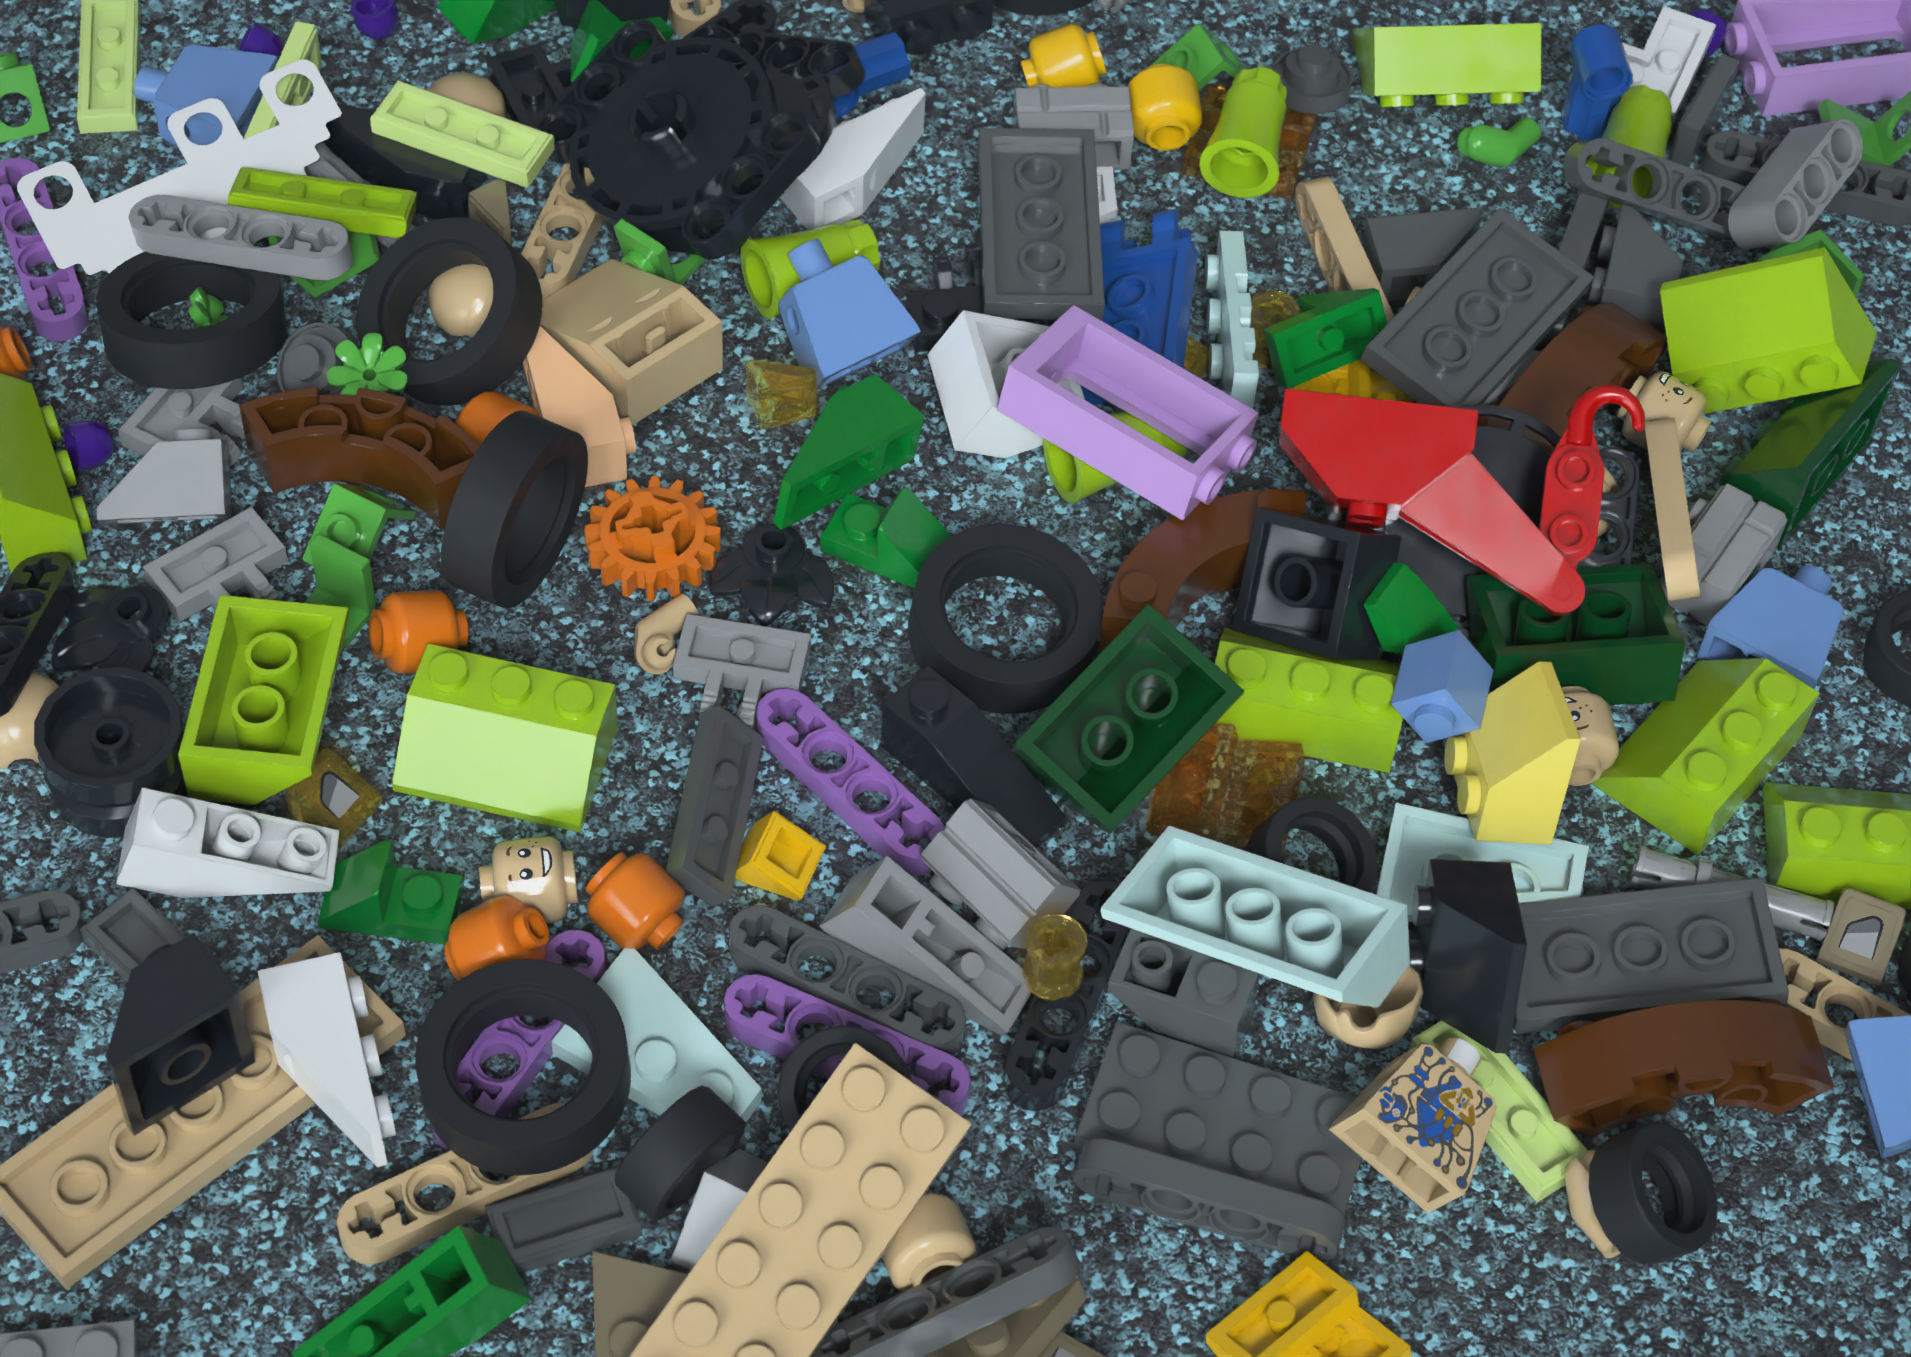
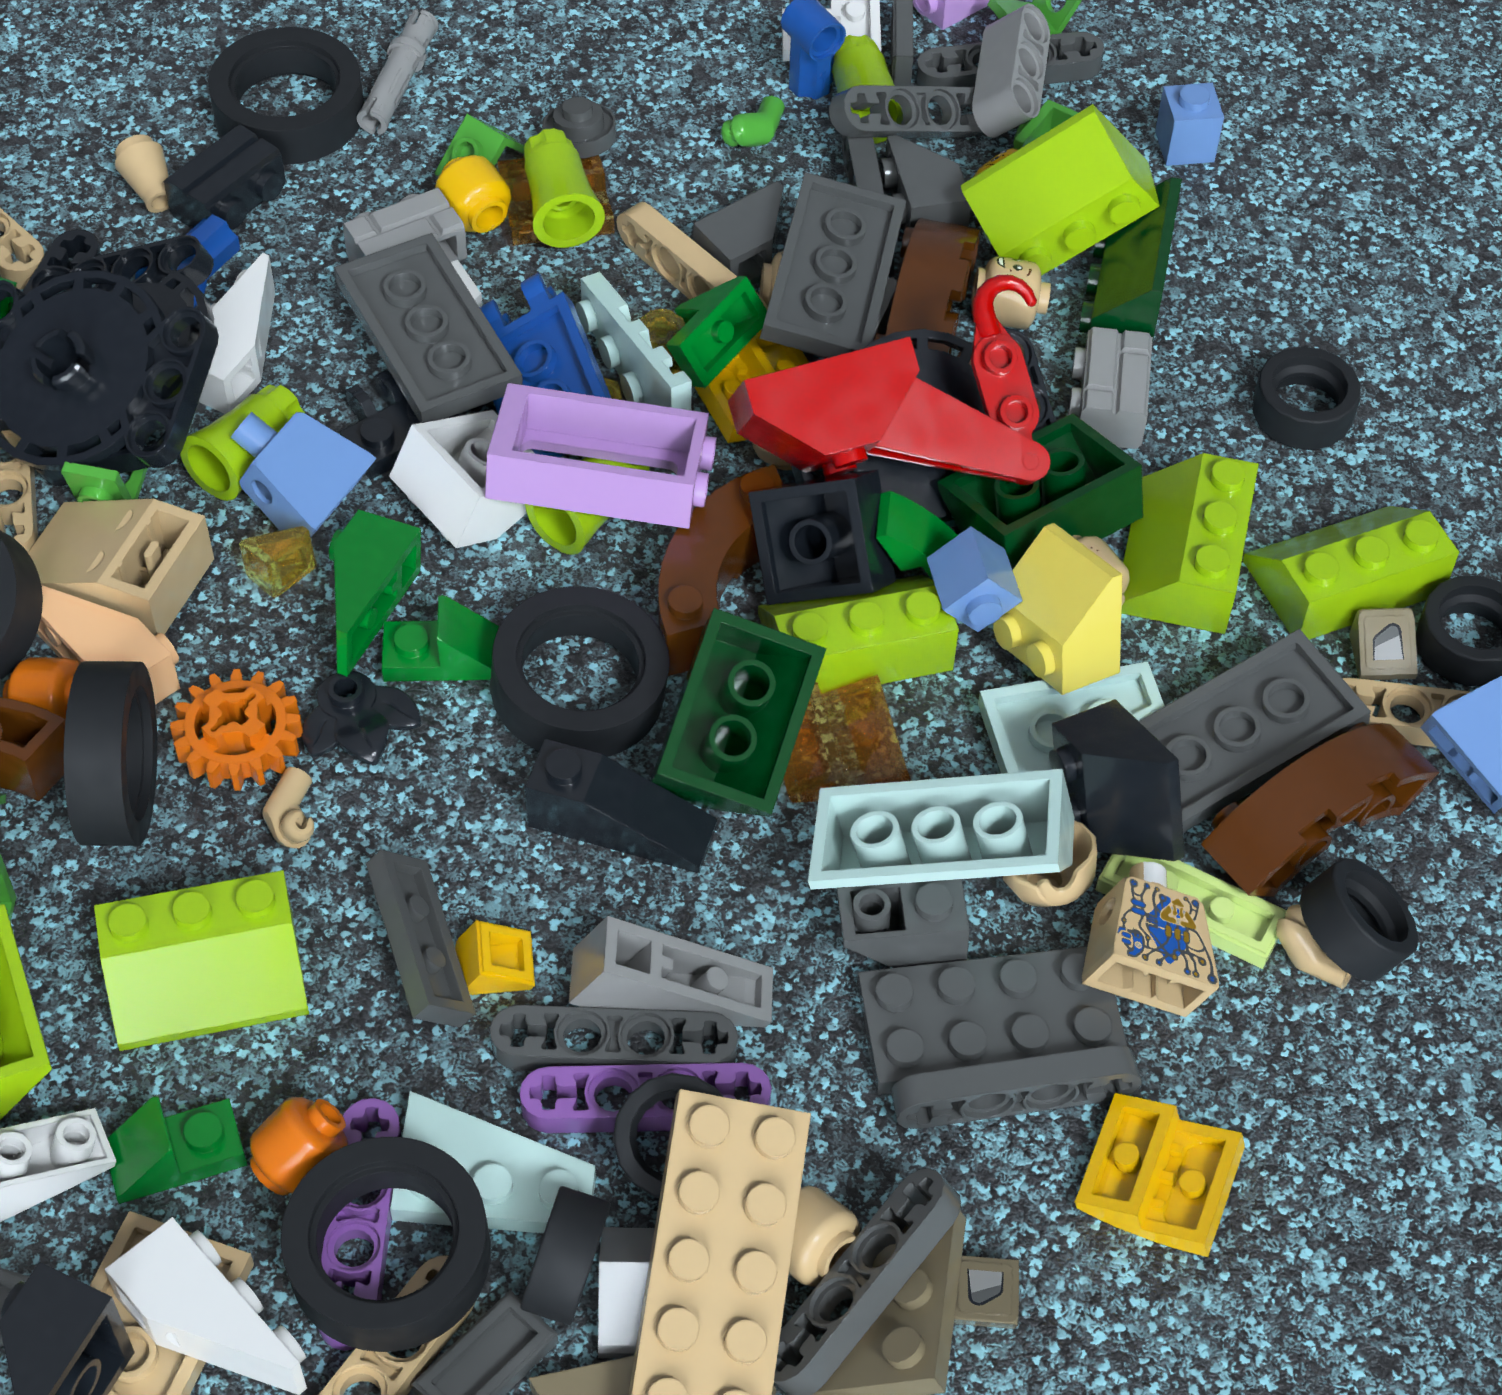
camera: 25 degrees left, 0 degrees up
clear yellow slope [286,747,383,847] -> none
orange head [369,589,468,675] -> none
tan head [479,836,578,923] -> none
orange head [585,852,685,950] -> none
light grey hinge [673,614,811,730] -> none
medium lavender beam [756,688,945,876] -> none
light grey brick [921,798,1080,950] -> none
black beam [1004,880,1131,1111] -> none
yellow head [1020,23,1107,88] -> none
clear yellow bush [1022,914,1087,1001] -> none
black tyre [1245,796,1377,893] -> none
lime slope [1353,23,1541,107] -> none
light grey pin [1629,845,1834,942] -> none
tan beam [1645,417,1701,602] -> none
medium blue torso [1695,565,1844,689] -> none

